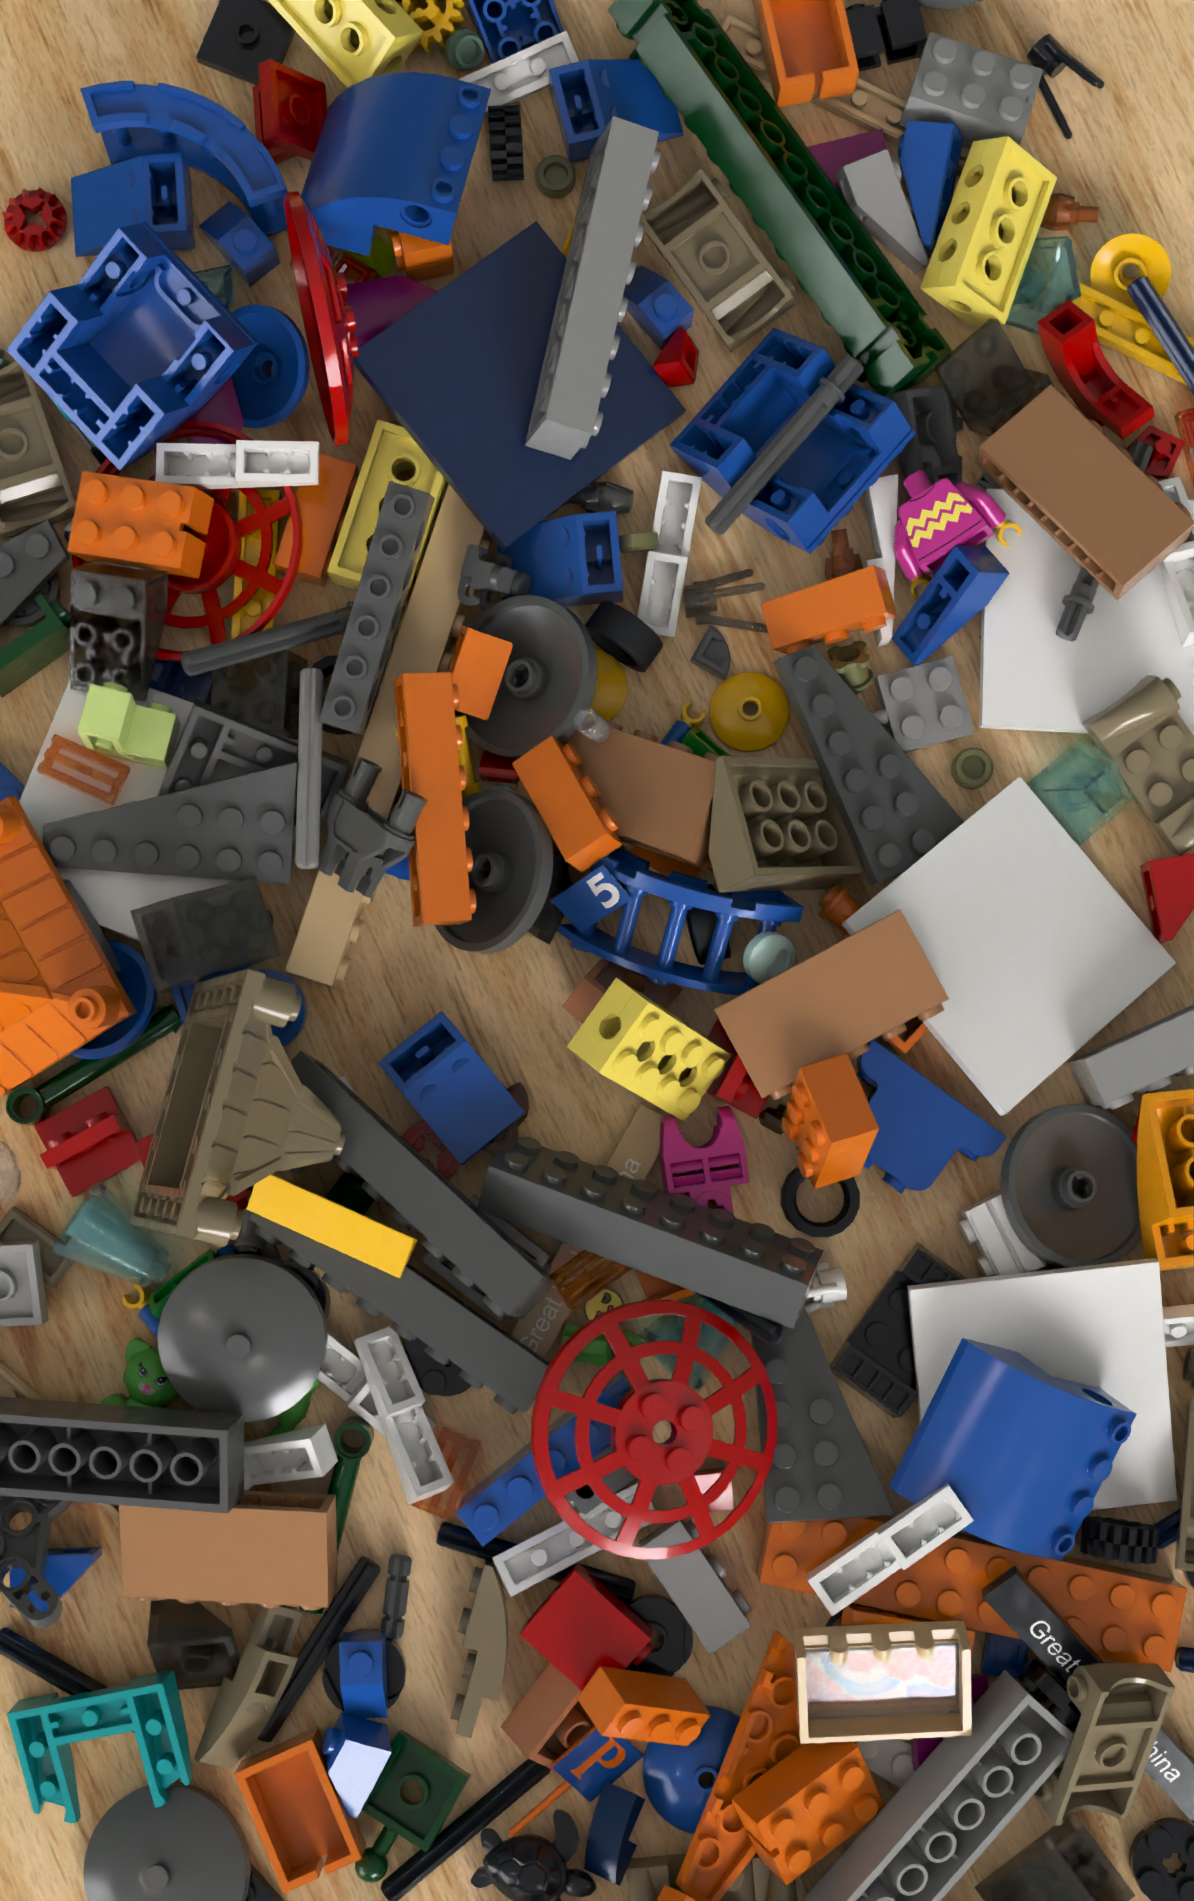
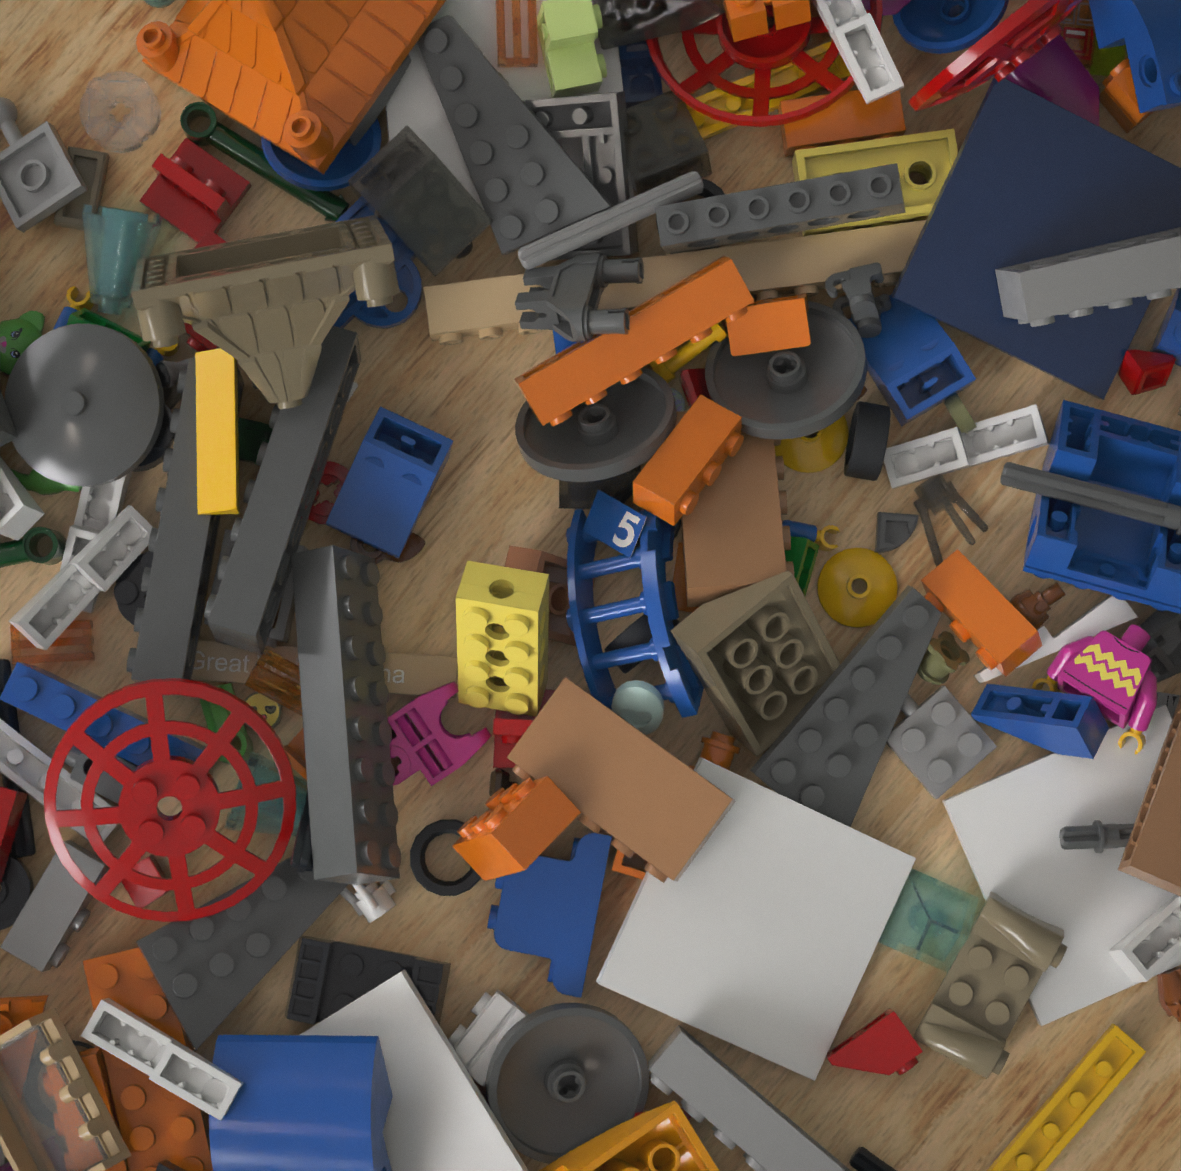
camera: 70 degrees right, 0 degrees up
dark grey axle [181,601,354,676] -> none
dark grey piece [567,482,634,514] -> none
clear piece [574,709,610,743] -> none
olive tile [951,747,993,789] -> none

